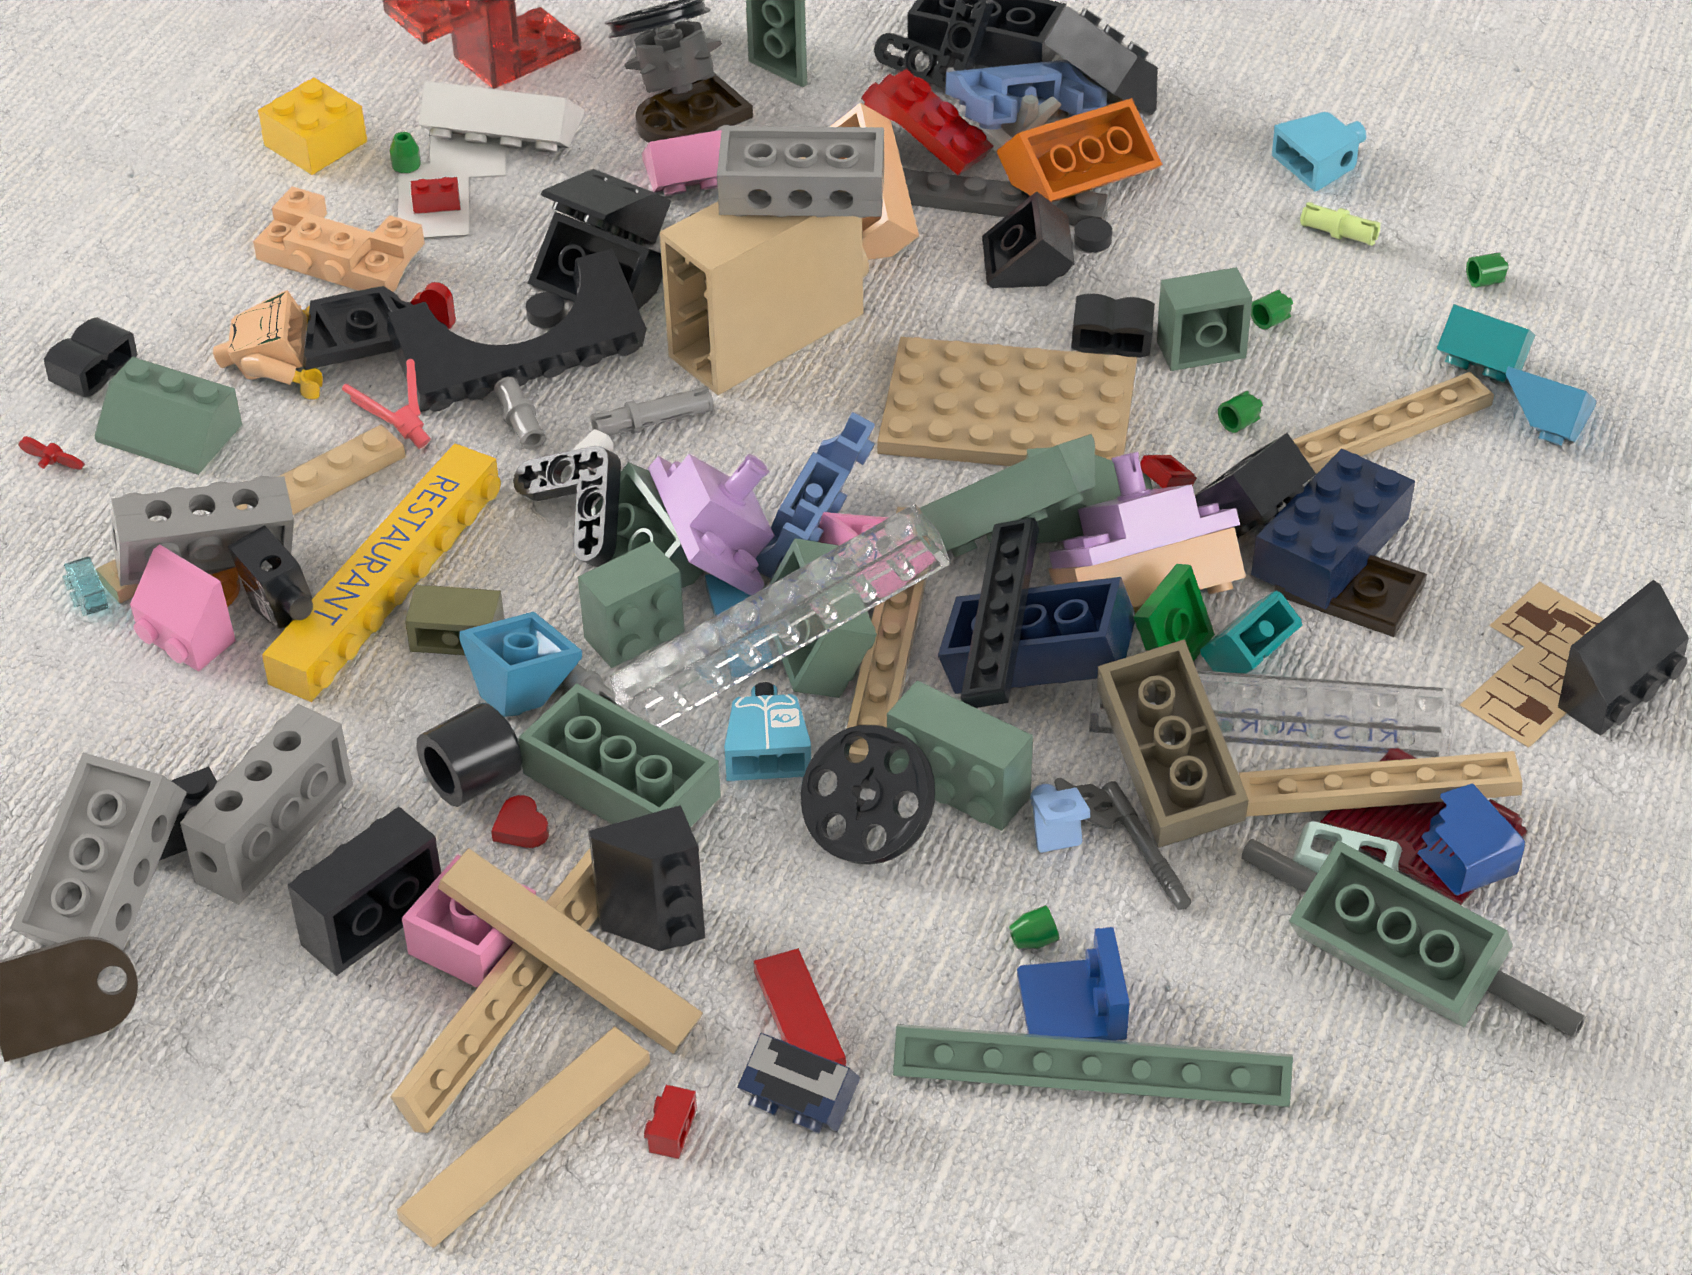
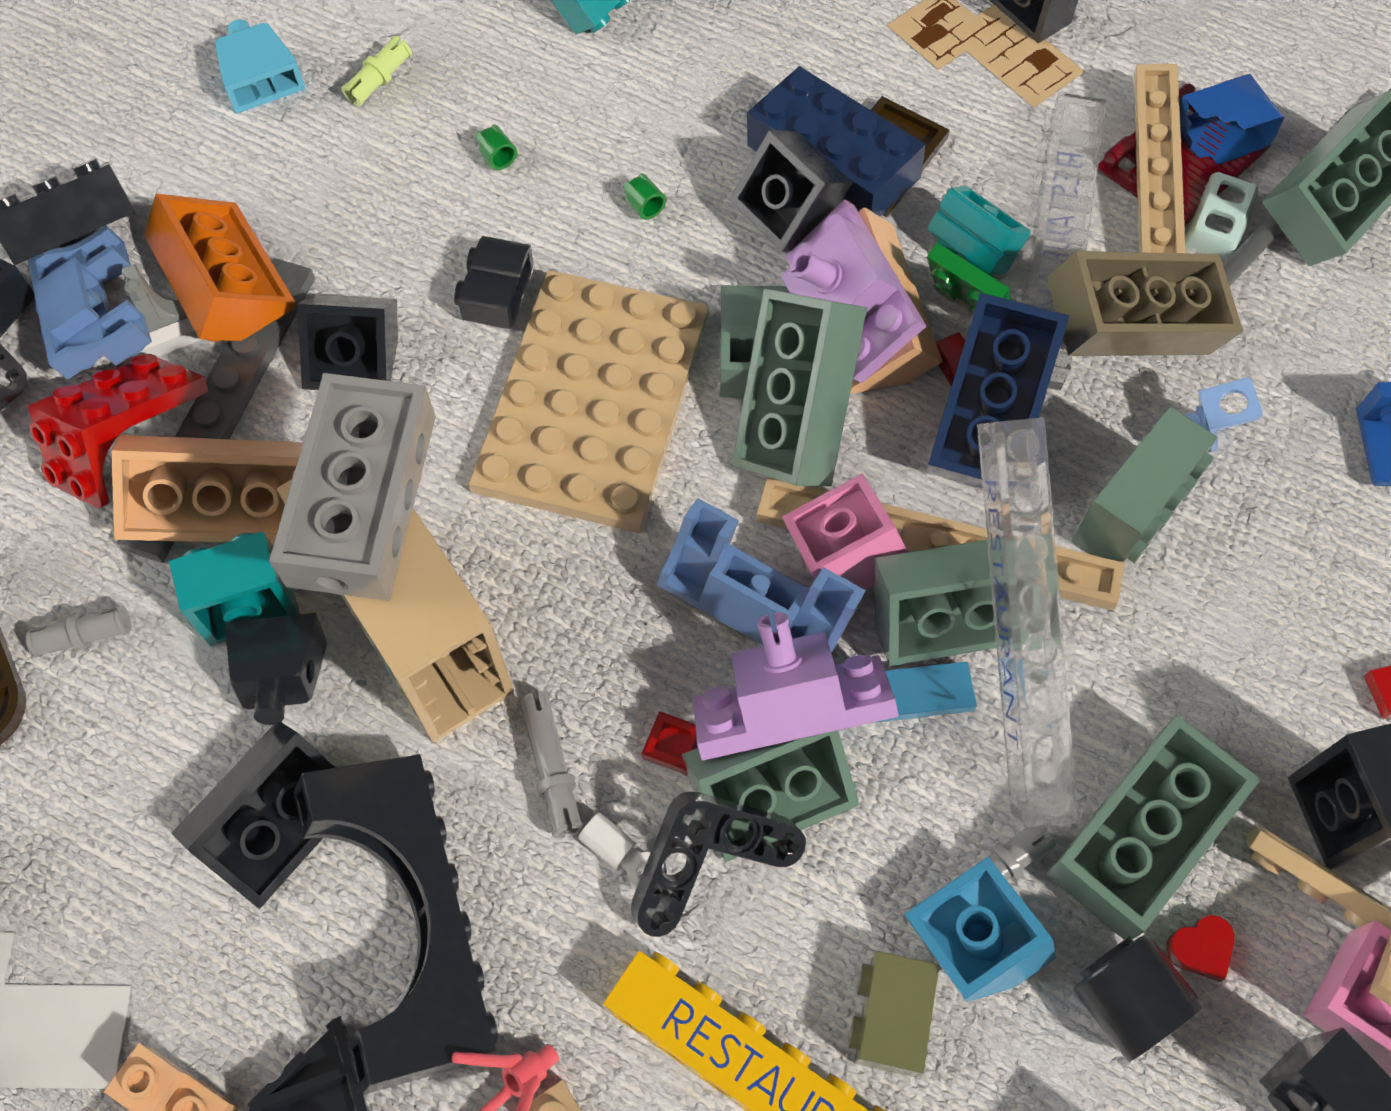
camera: 85 degrees left, 20 degrees up
red tile [410,282,456,329] -> none
red piece [411,177,461,214] -> none
light grey pin [494,377,546,449] -> none
black tile [526,292,566,328] -> none
black slope [541,169,672,244] -> none
sand green brick [578,541,685,668] -> none
bright pink slope [642,130,722,196] -> none
medium azure torso [724,682,811,781] -> none
black wedge [801,725,935,865] -> none
black tile [960,517,1039,708] -> none
green hose [1009,905,1060,949] -> none
dark grey piece [1054,778,1191,910] -> none
black tile [1074,218,1113,253] -> none
red tile [1140,455,1197,488] -> none
sand green brick [1156,267,1252,371] -> none
tan tile [1293,372,1494,474] -> none

